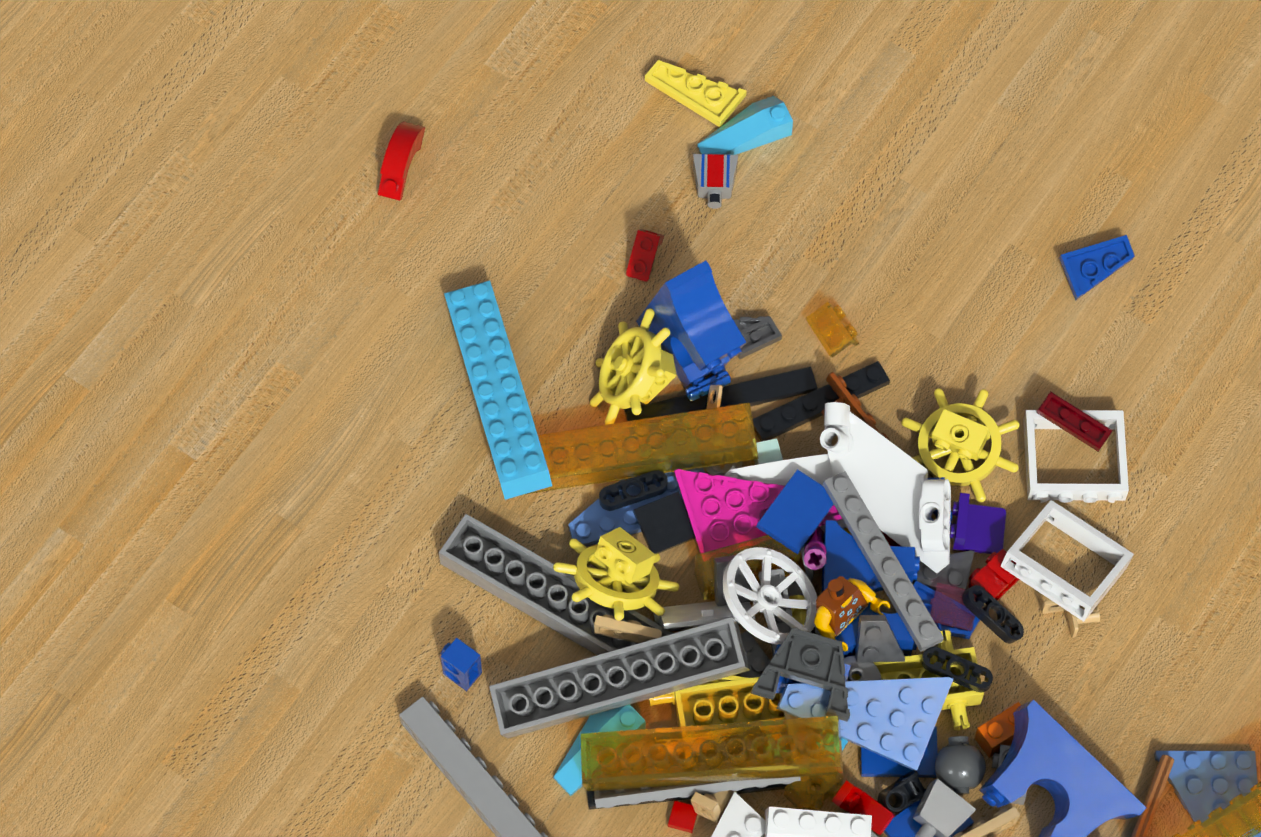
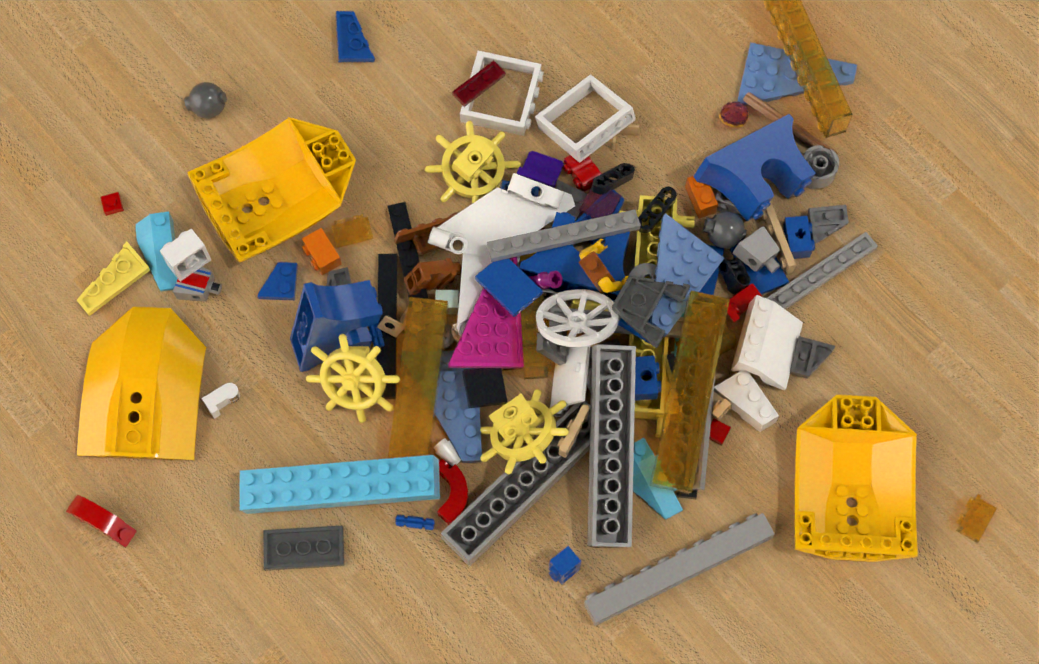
camera: 75 degrees left, 5 degrees up
black beam [599,470,668,511] -> none
red bracket [626,229,664,282] -> none
flat silver wing [855,615,905,663] -> none
none -> yellow wedge [77,307,207,461]
none -> red plate [100,192,124,216]
none -> white brick [159,228,211,282]
none -> dark grey brick [185,82,227,119]
none -> yellow wedge [187,117,356,263]
none -> white leg [202,383,240,419]
none -> blue wing [258,262,298,301]
none -> dark grey tile [263,525,345,571]
none -> orange piece [301,228,342,275]
none -> blue axle [395,514,435,530]
none -> dark orange hips [404,258,462,296]
none -> white cone [434,438,461,466]
none -> red arch [437,459,468,525]
none -> blue brick [635,356,661,401]
none -> clear pink hair [719,101,749,128]

